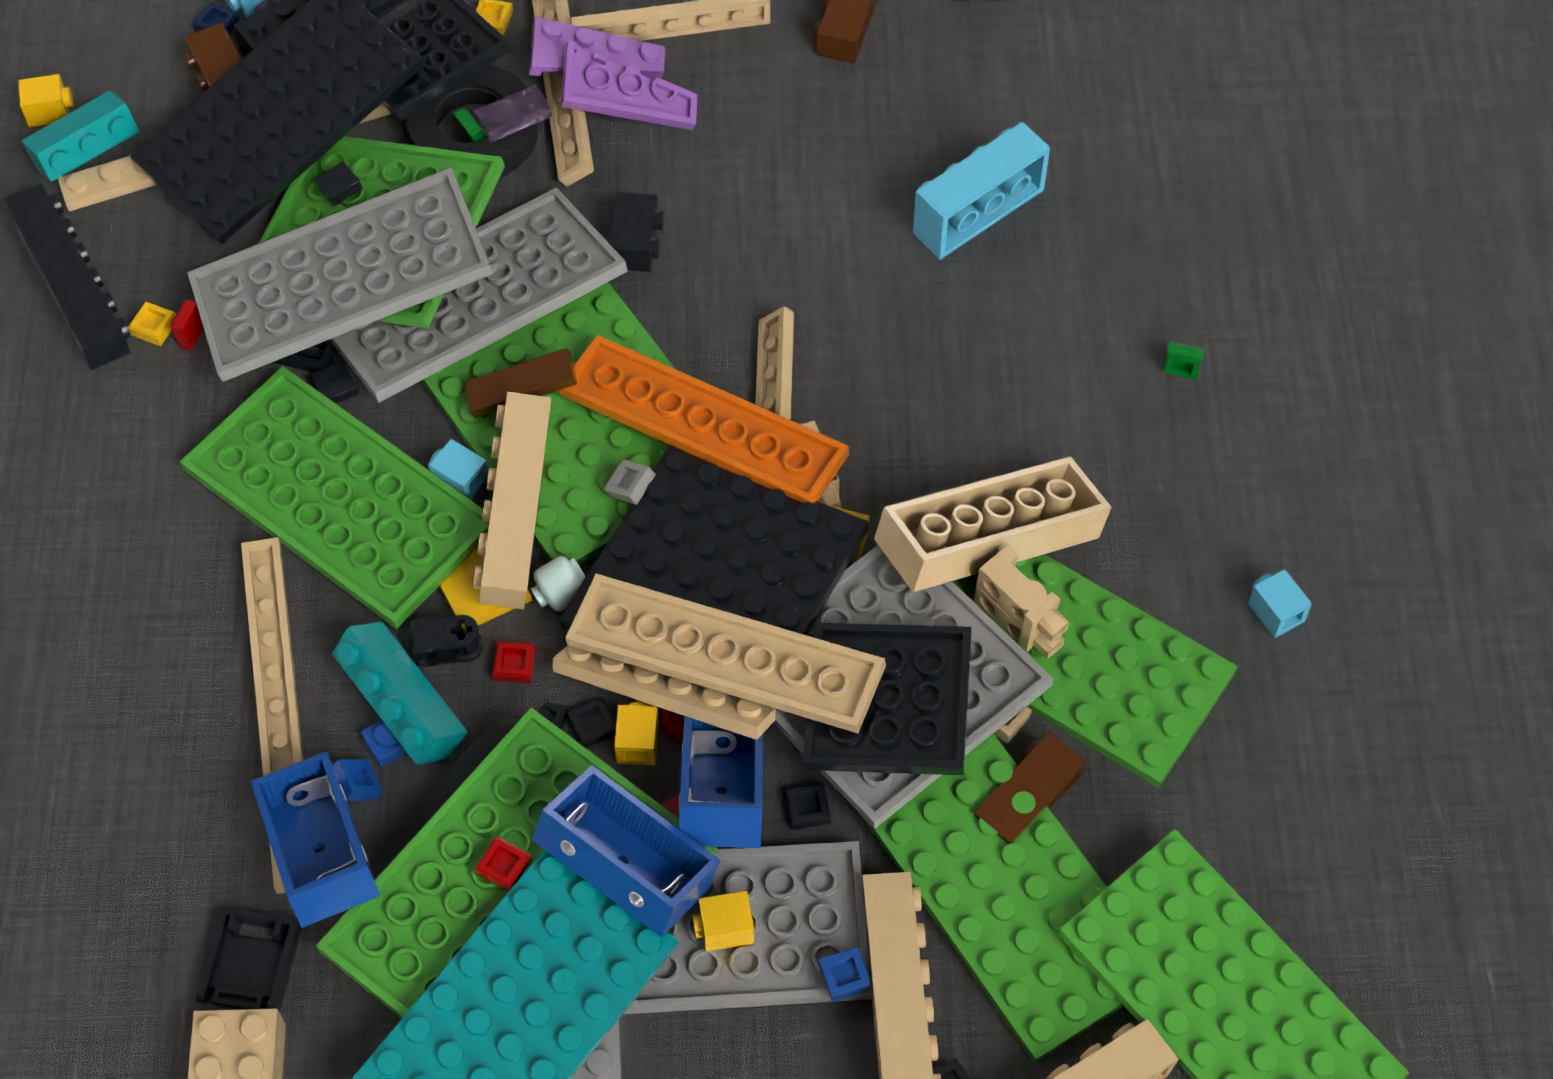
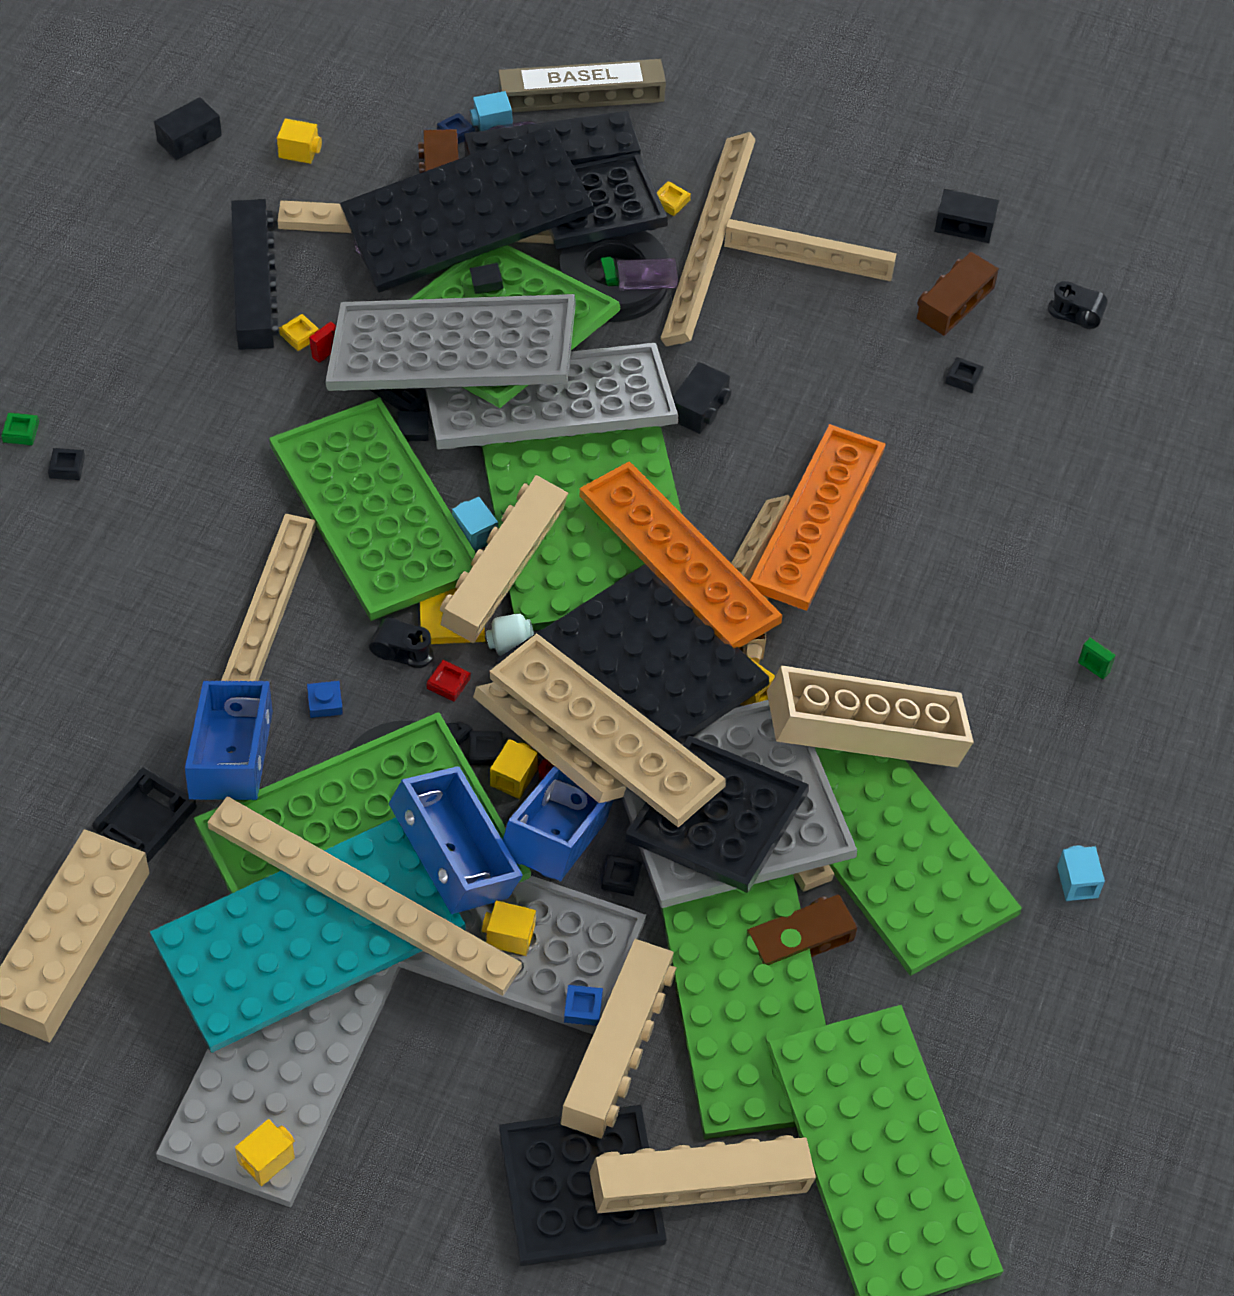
camera: 20 degrees right, 5 degrees down
teal brick [21,90,139,182] -> none
teal brick [332,622,468,765] -> none
blue plate [333,759,383,801] -> none
reddish brown tile [465,348,577,418] -> none
red tile [475,836,532,892] -> none
medium lavender wing [529,17,665,80] -> none
medium lavender wing [561,40,698,130] -> none
light grey plate [604,459,656,505] -> none
medium azure brick [913,122,1050,260] -> none
tan hips [973,546,1069,659] -> none
none -> tan plate [207,796,522,996]
none -> orange plate [749,424,886,611]
none -> black tile [945,357,984,393]

